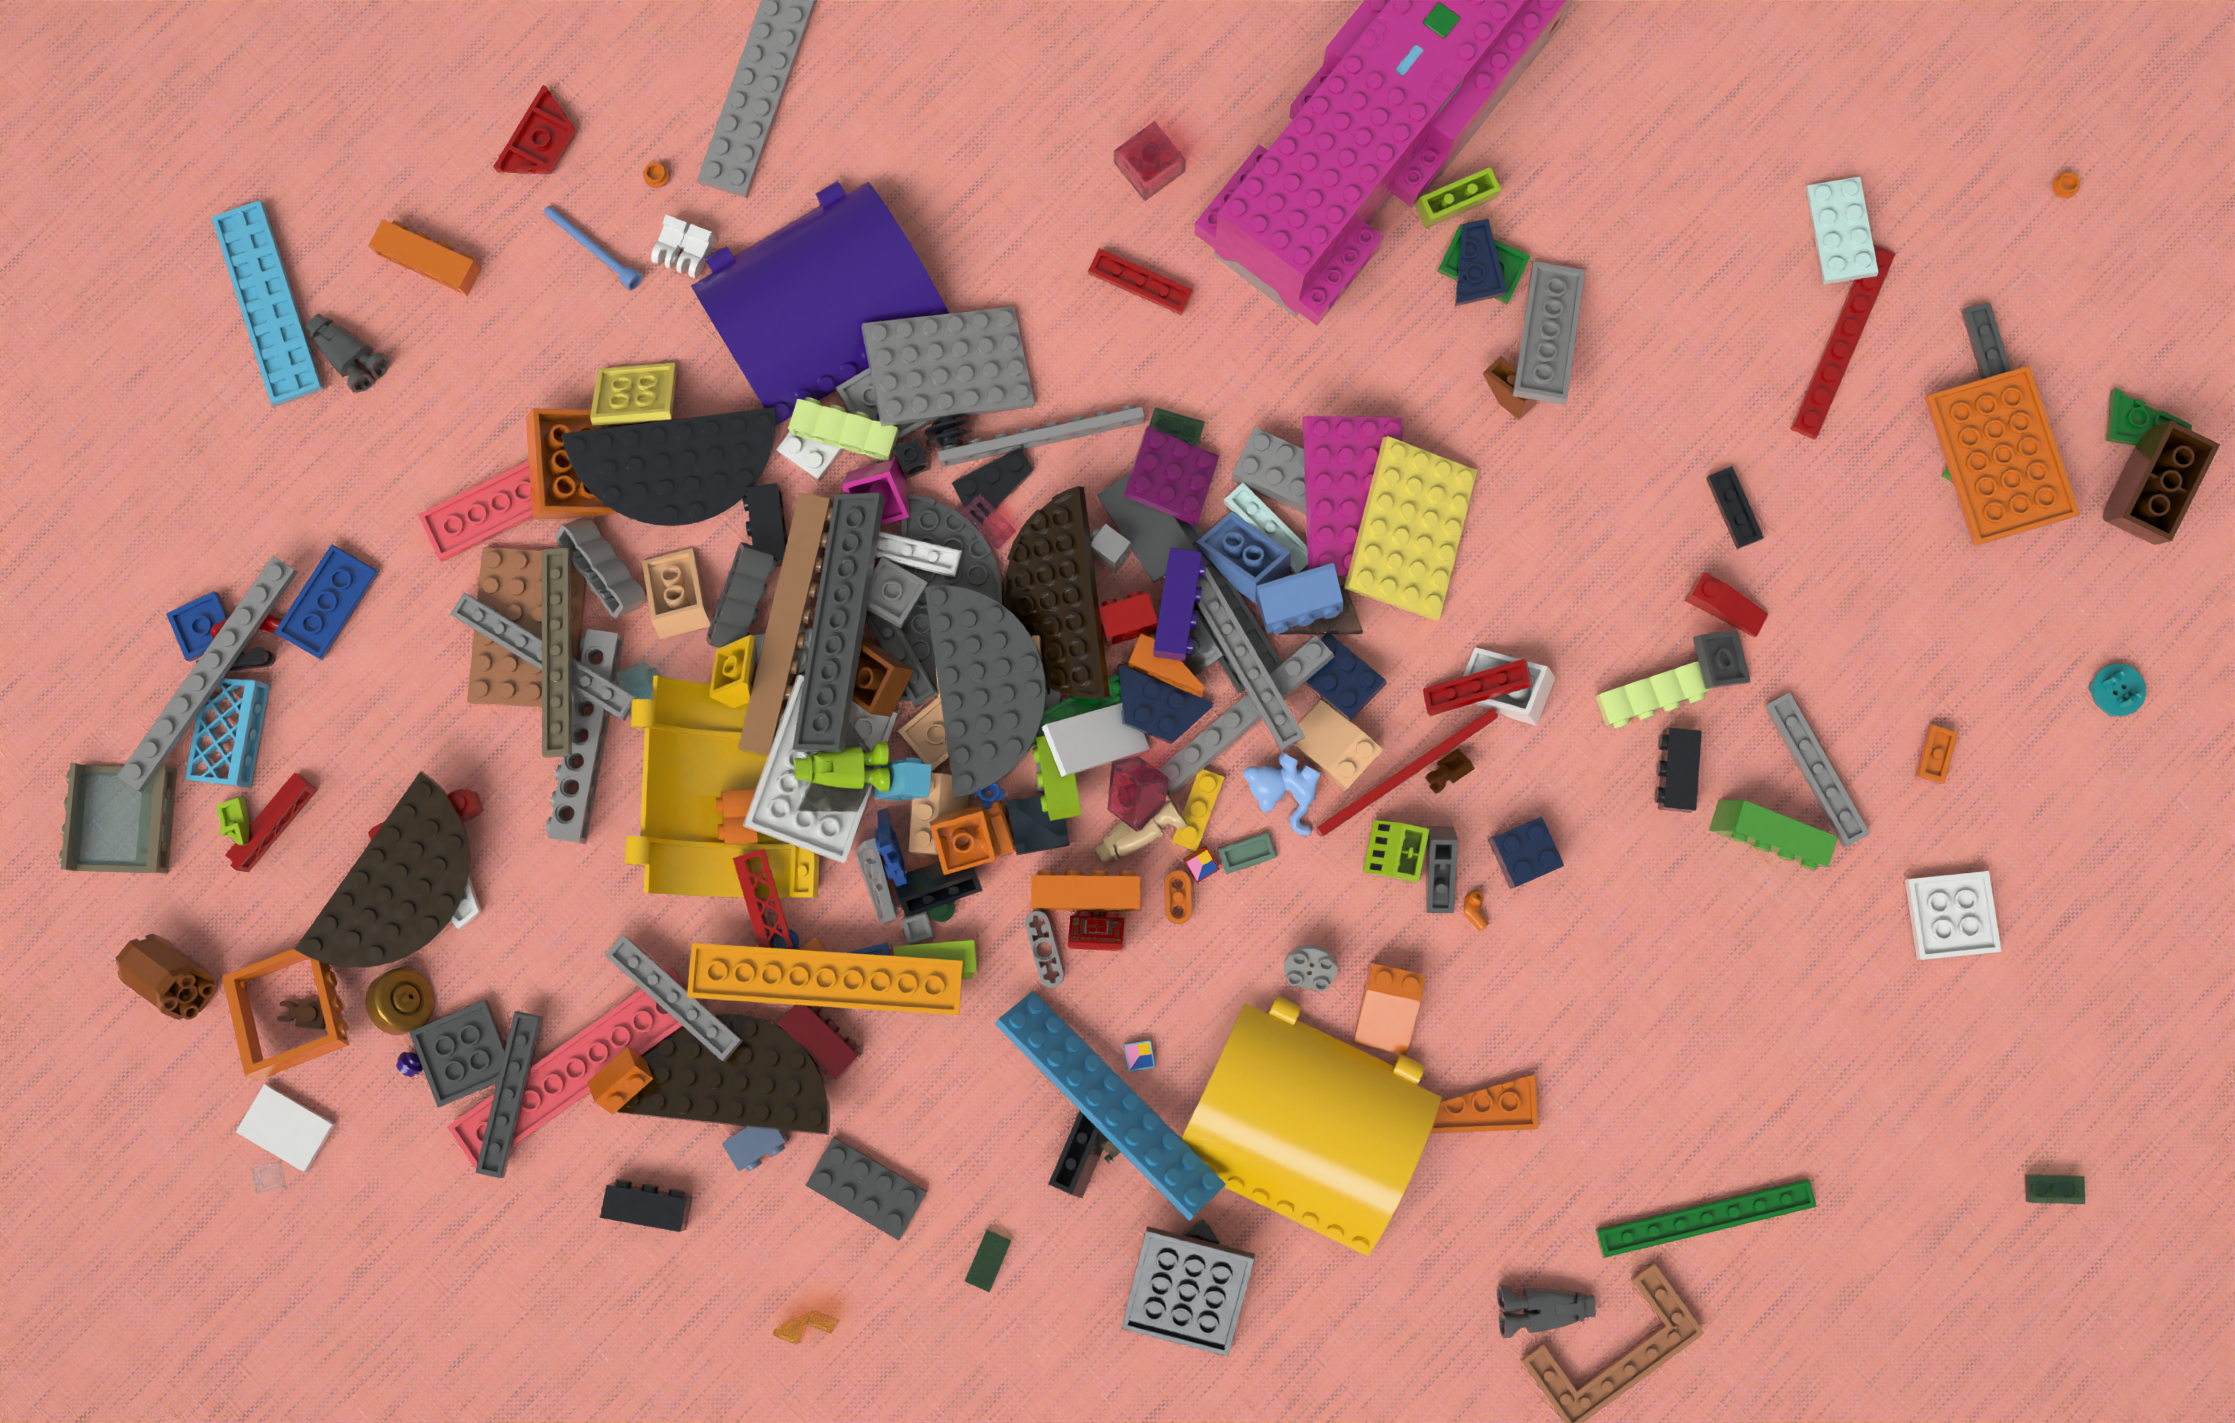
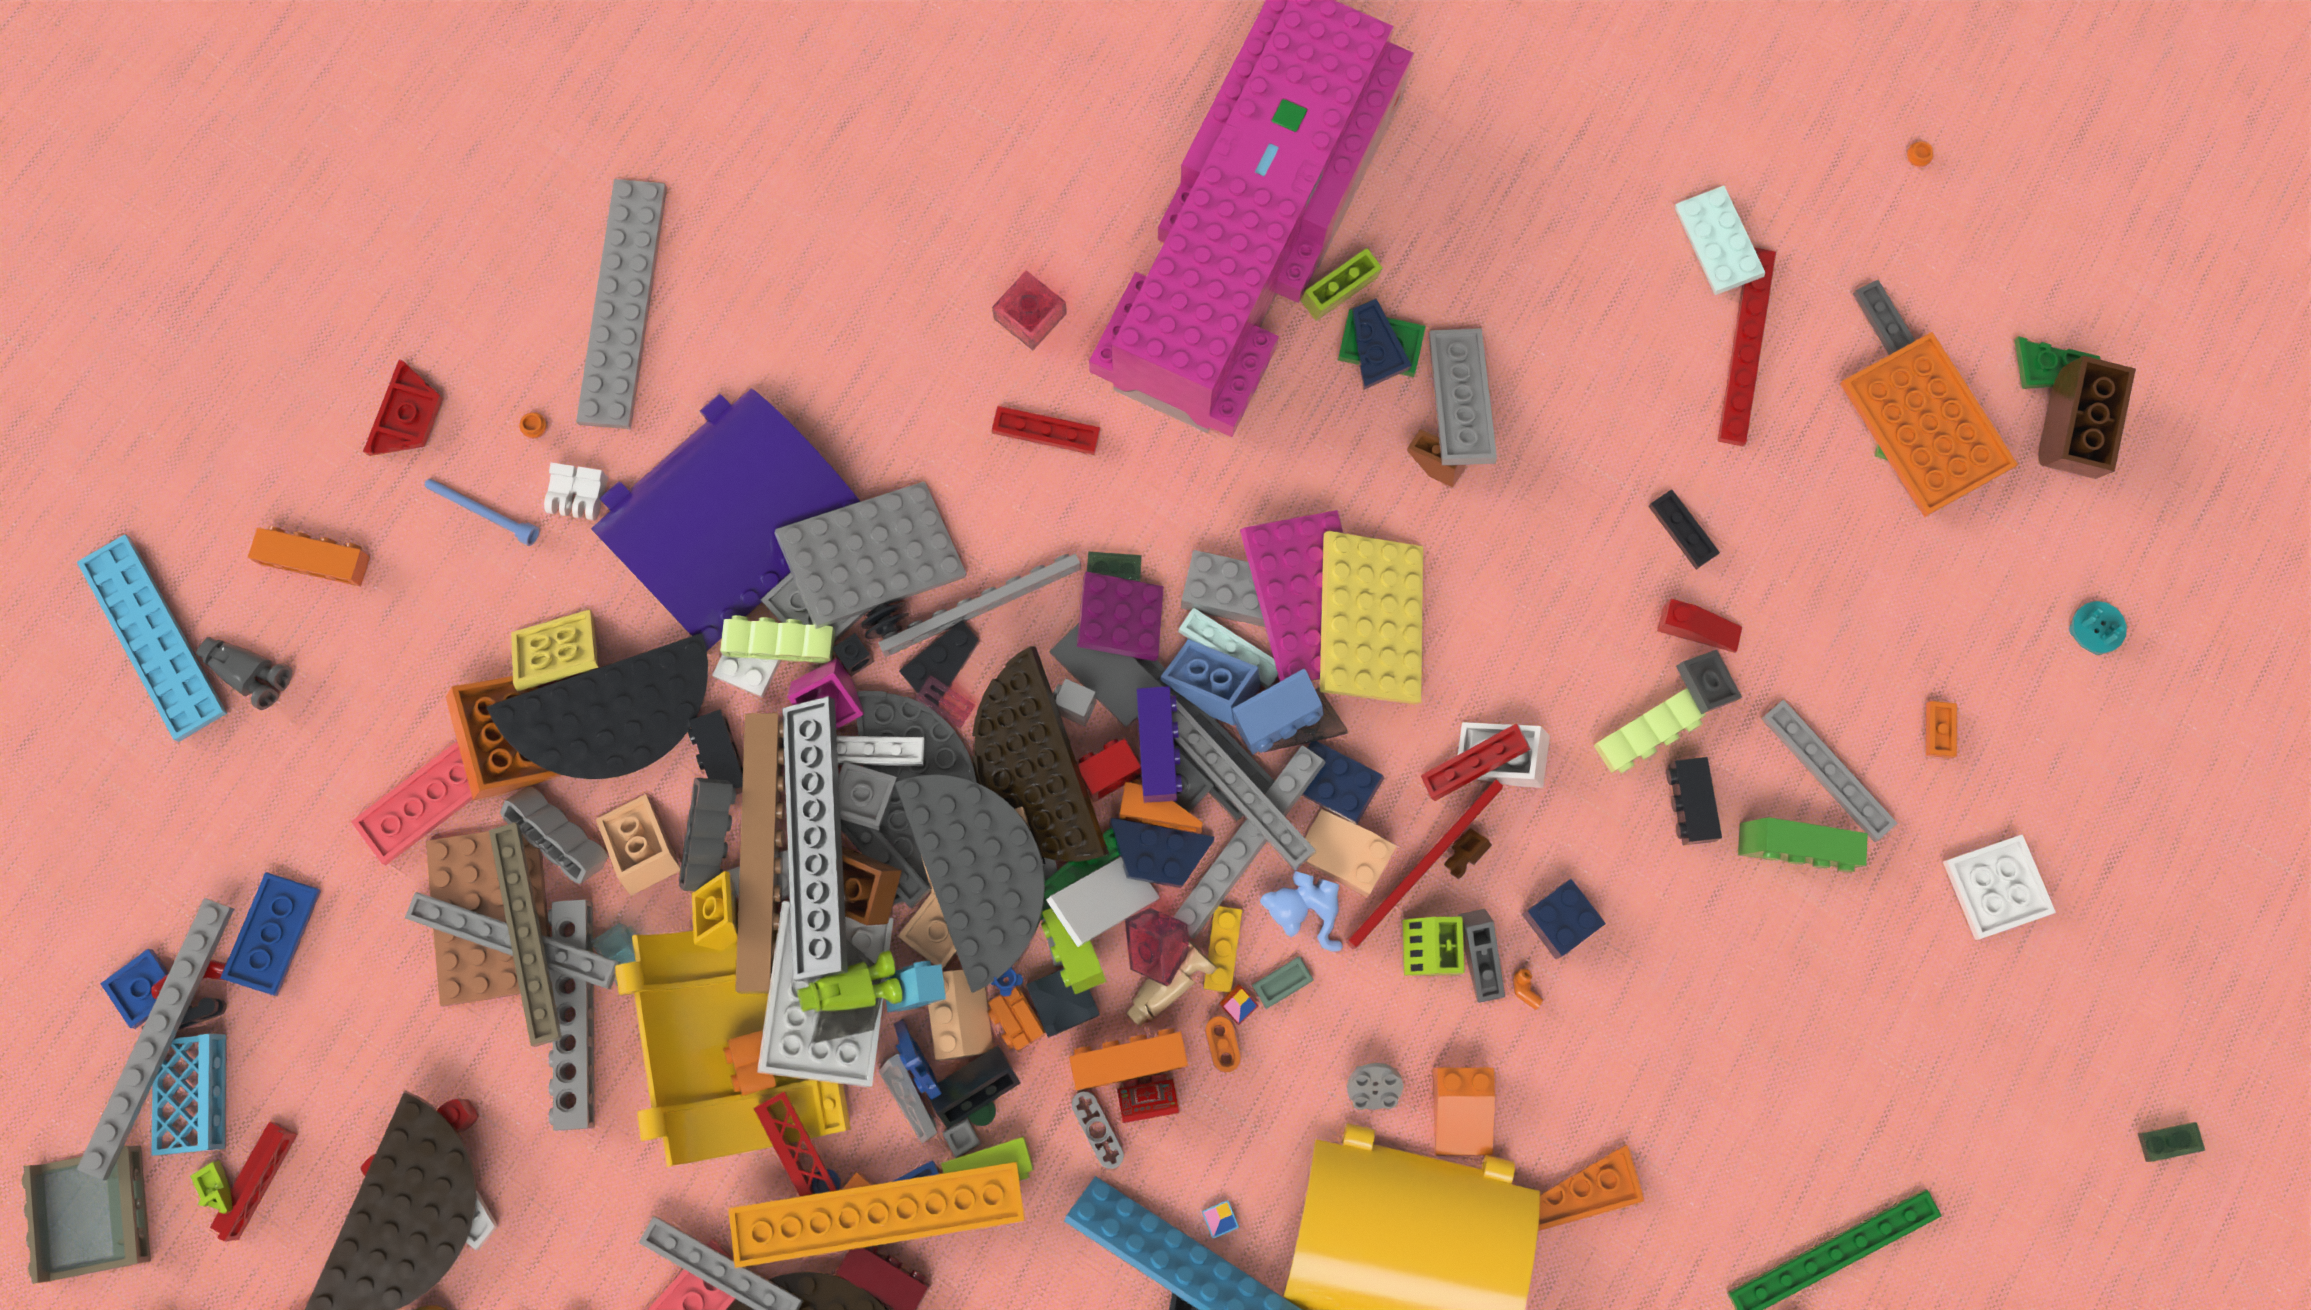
camera: 20 degrees left, 5 degrees down
orange slope [929,808,996,875] -> none

